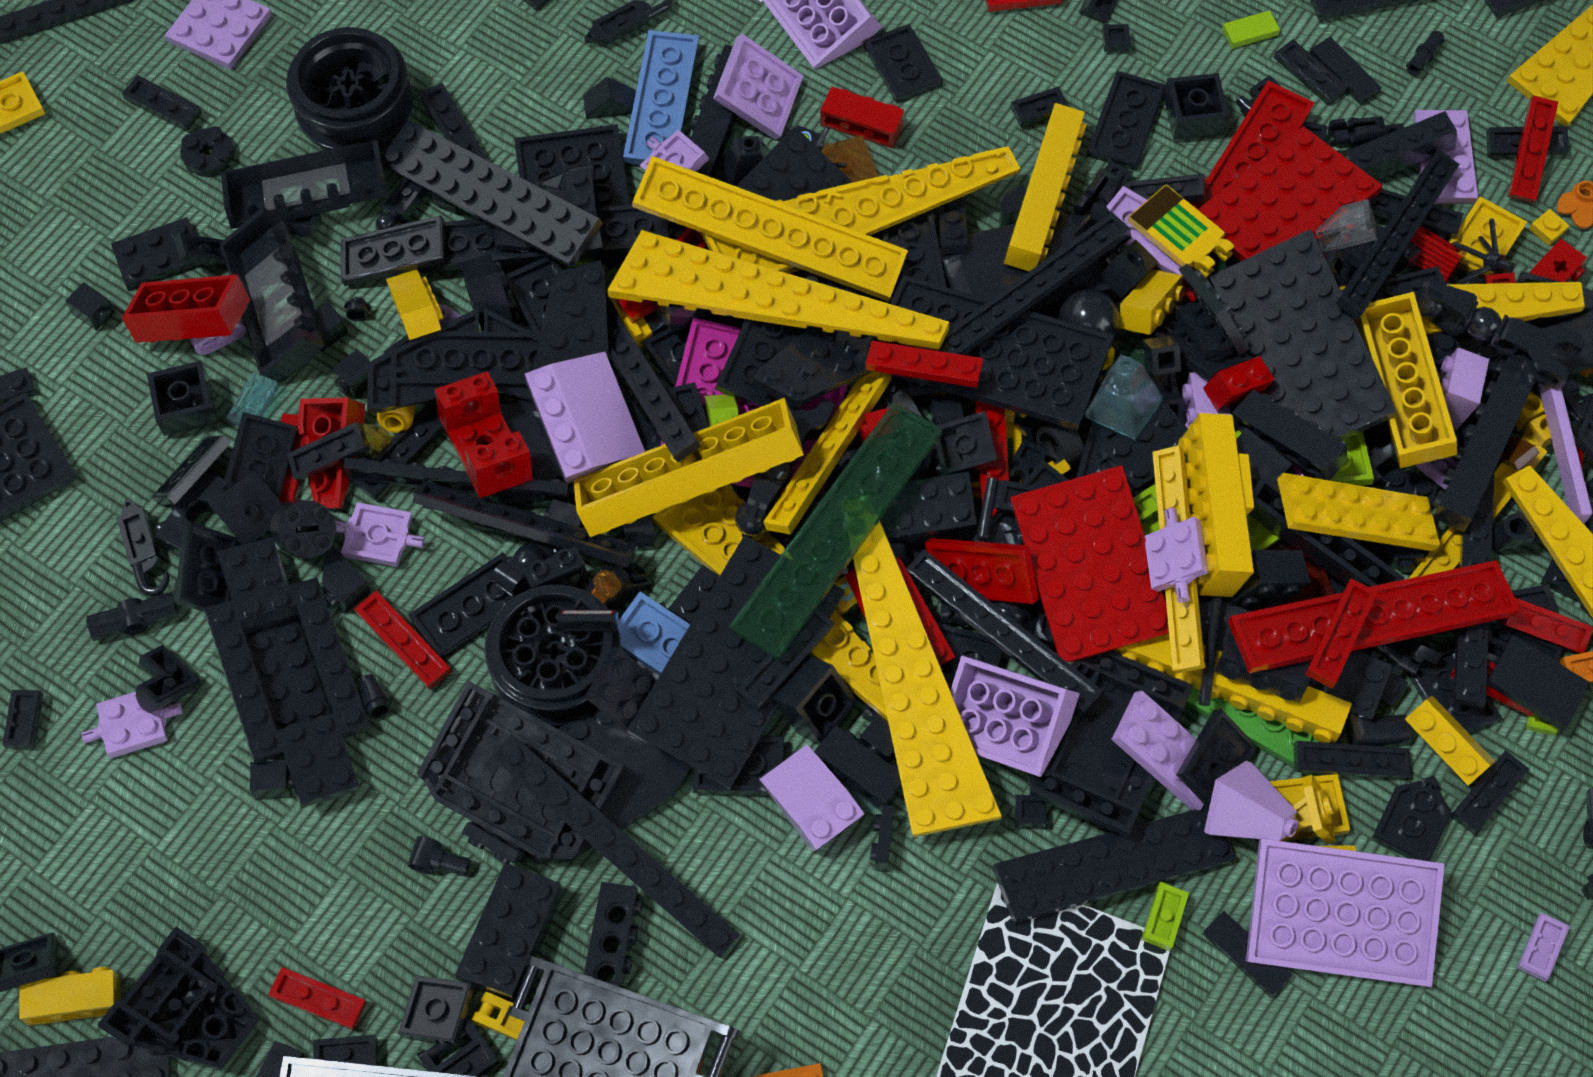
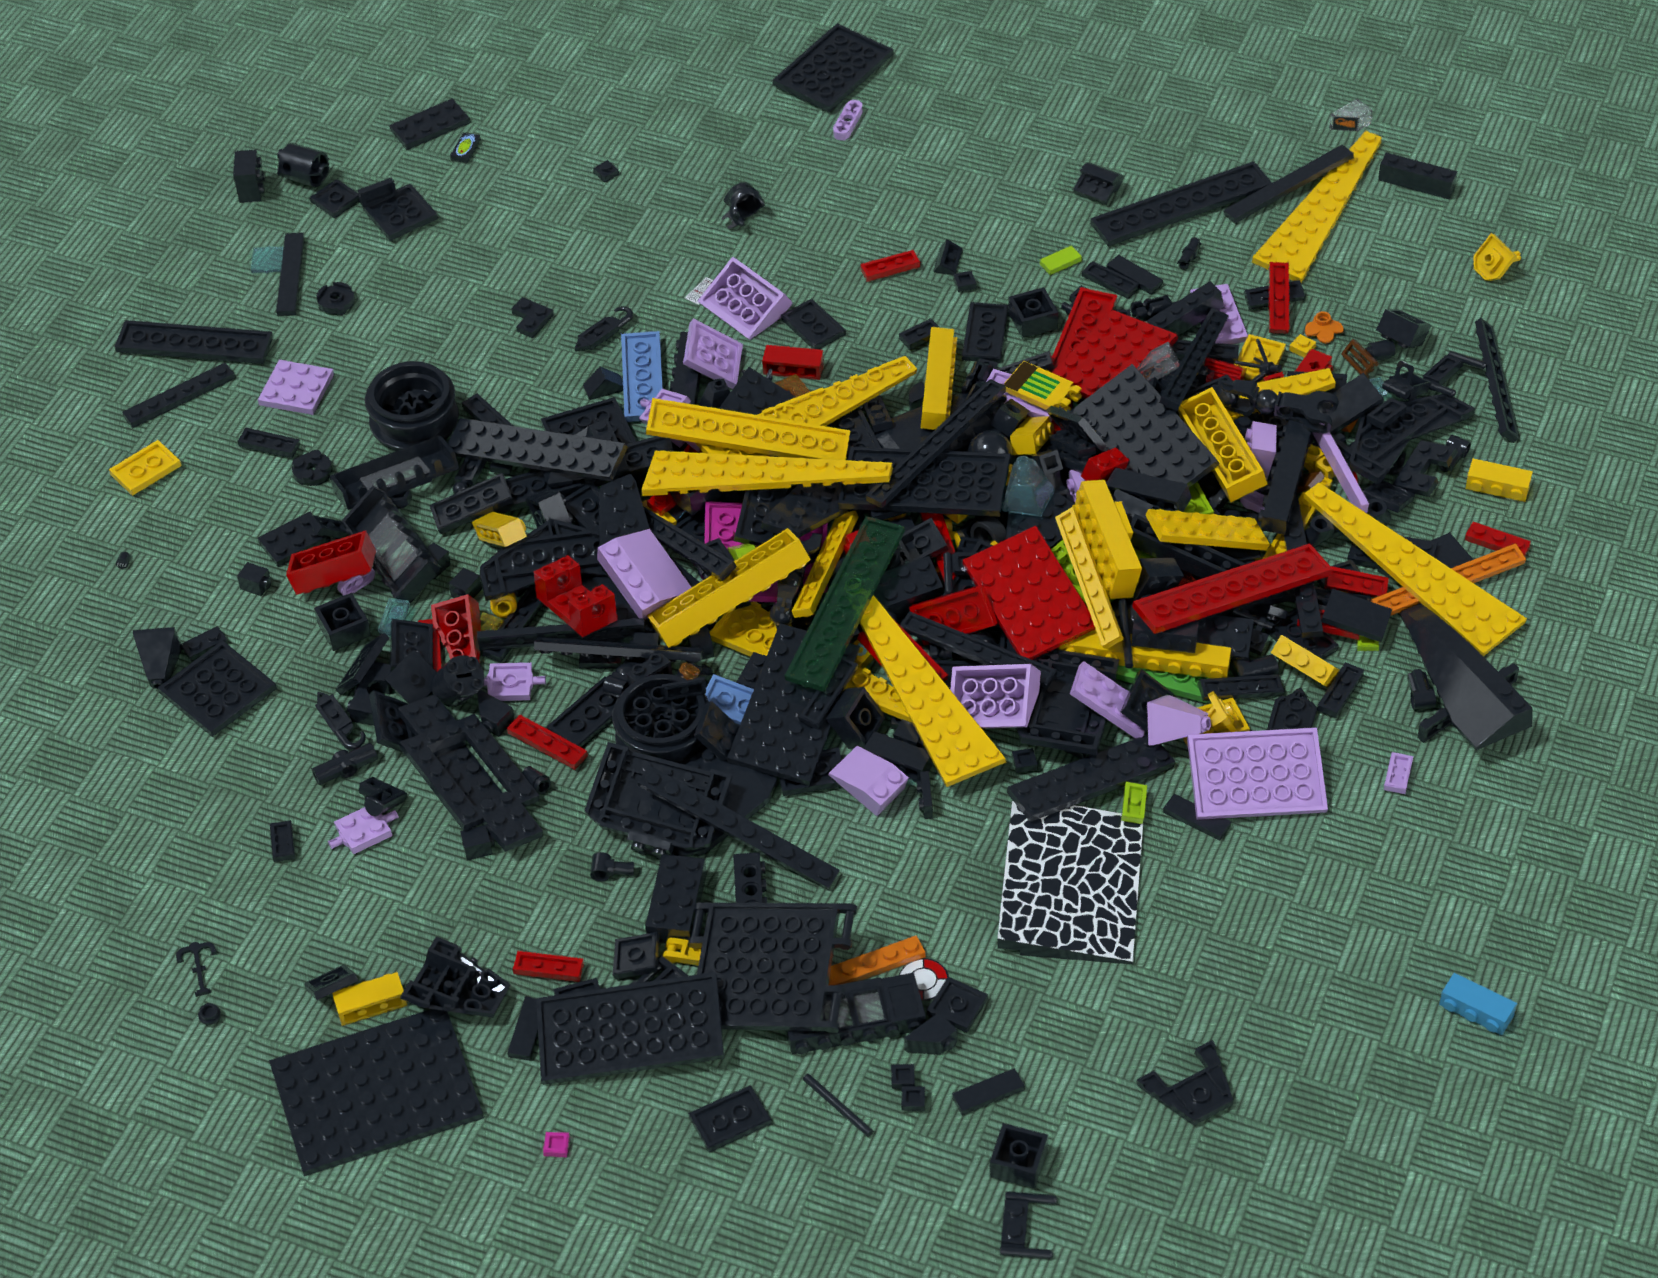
camera: 10 degrees left, 15 degrees down
black plate [287,422,370,481] -> none
black plate [344,297,371,321] -> none
red plate [866,341,983,388] -> none
lavender plate [1145,508,1209,603] -> none
red plate [1305,579,1378,689] -> none

